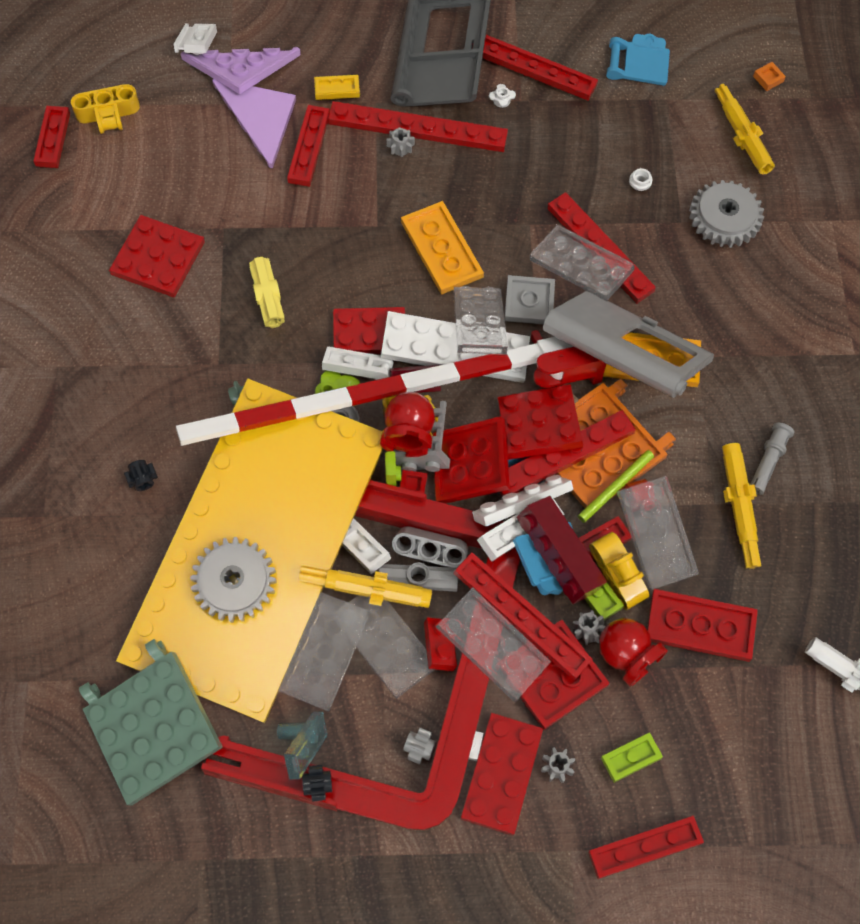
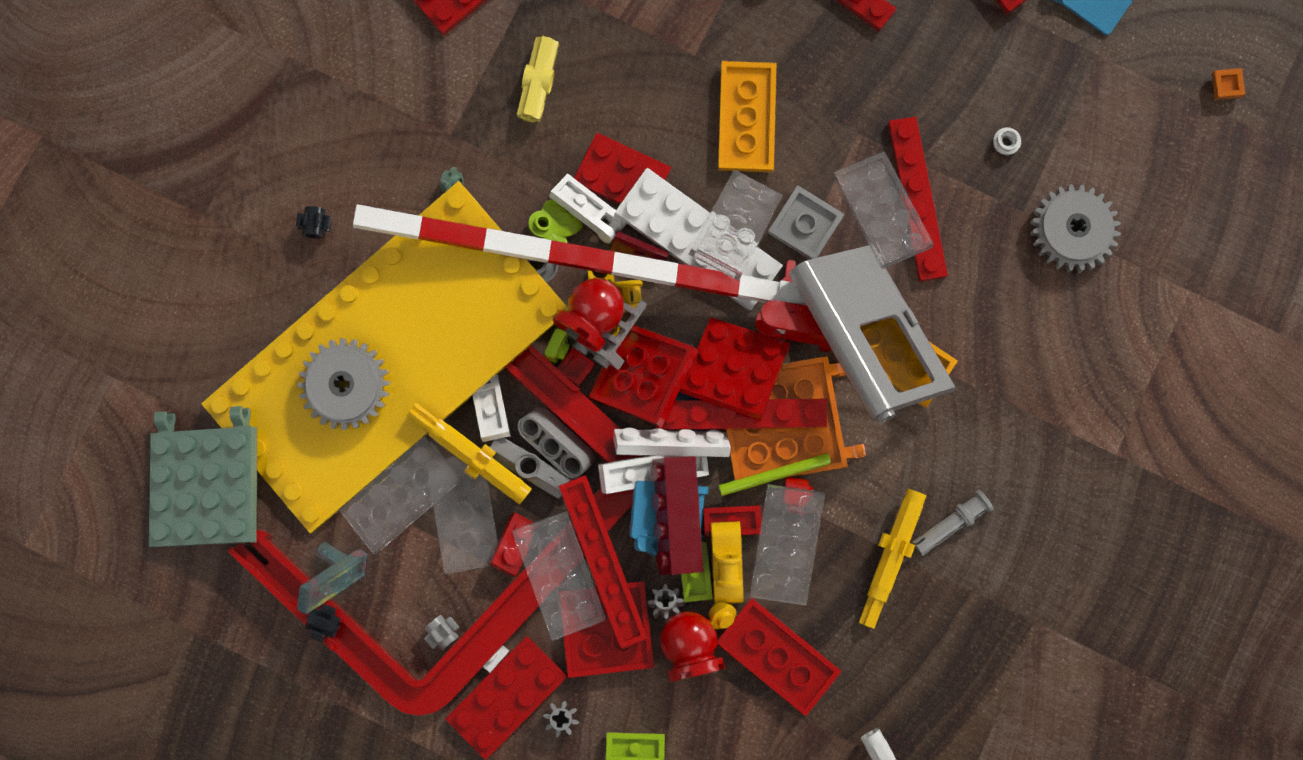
camera: 25 degrees right, 15 degrees up
yellow piece [715,84,775,175] -> none
none -> yellow plate [708,602,736,629]

